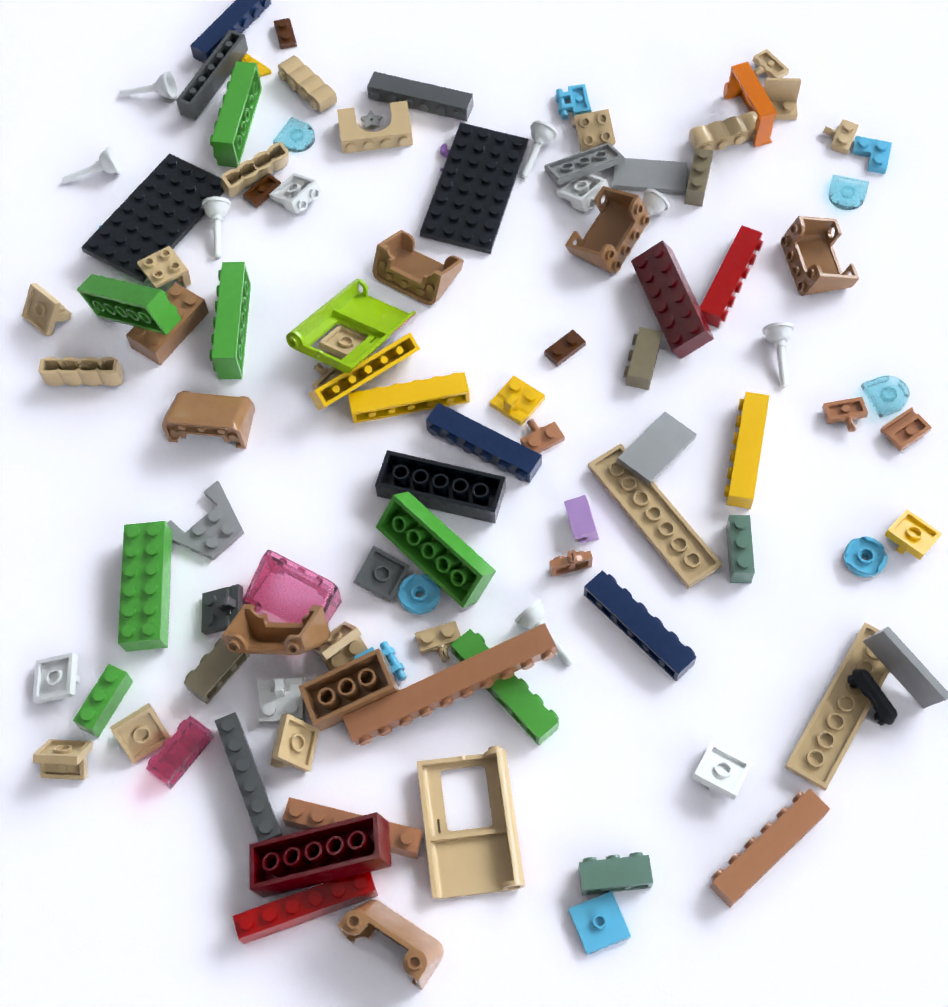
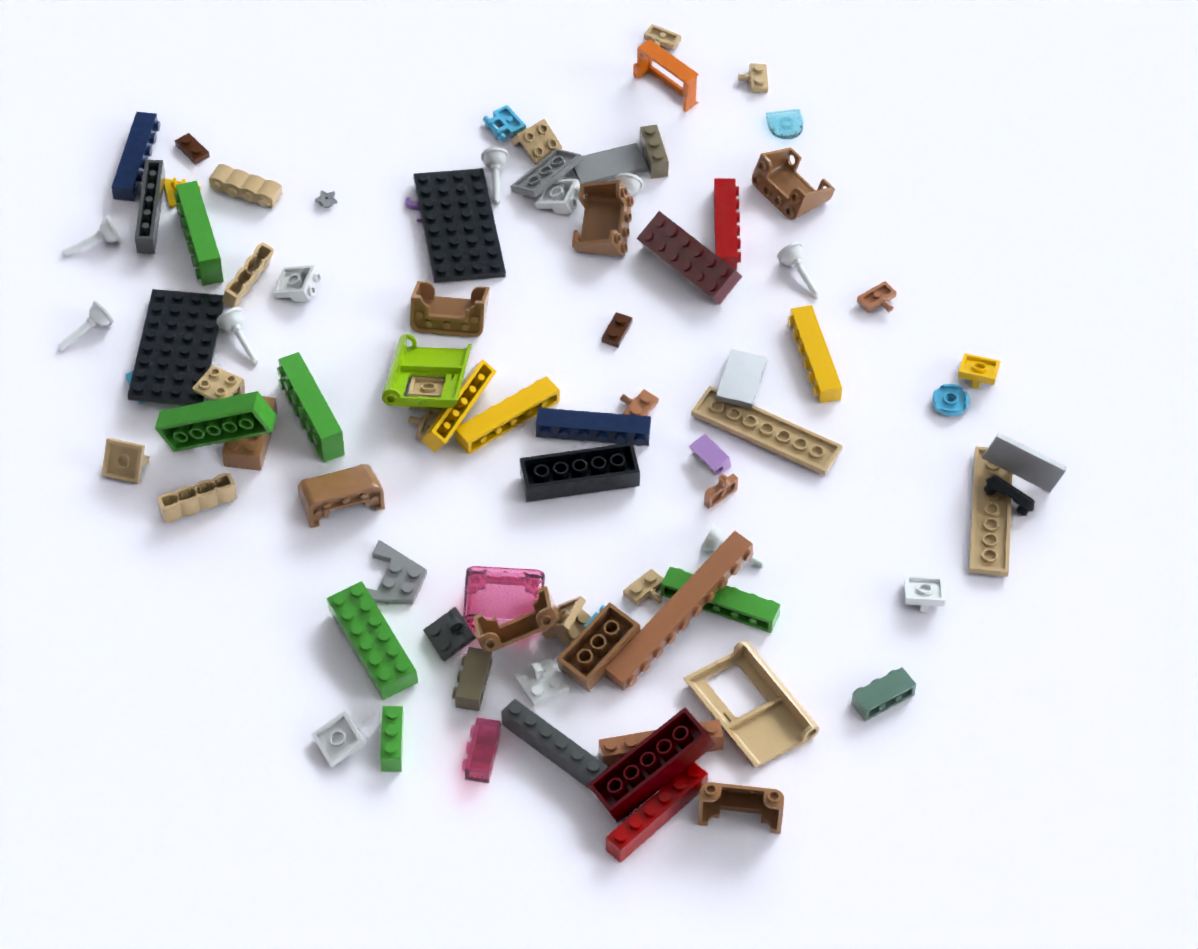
camera: 30 degrees left, 10 degrees down
tan bracket [33,739,93,780] -> none
tan bracket [110,703,172,764] -> none
reddish brown plate [242,173,281,208] -> none
tan bracket [270,713,319,772] -> none
clear light blue tile [273,117,315,153] -> none
tan arch [337,101,413,154] -> none
dark grey hinge [353,545,410,603] -> none
dark grey brick [367,71,474,121] -> none
bright green brick [376,492,496,608] -> none
medium azure plate [398,574,441,615] -> none
yellow hinge [490,375,545,426] -> none
medium azure plate [568,891,631,955] -> none
dark blue brick [583,570,697,682] -> none
dark tan brick [623,327,662,390] -> none
tan brick [688,111,758,151] -> none
nougat brick [710,789,830,908] -> none
sand green brick [726,515,755,583] -> none
tan bracket [763,78,801,120] -> none
medium azure plate [852,136,892,174] -> none
clear light blue tile [861,375,910,418] -> none
nougat plate [880,407,932,452] -> none

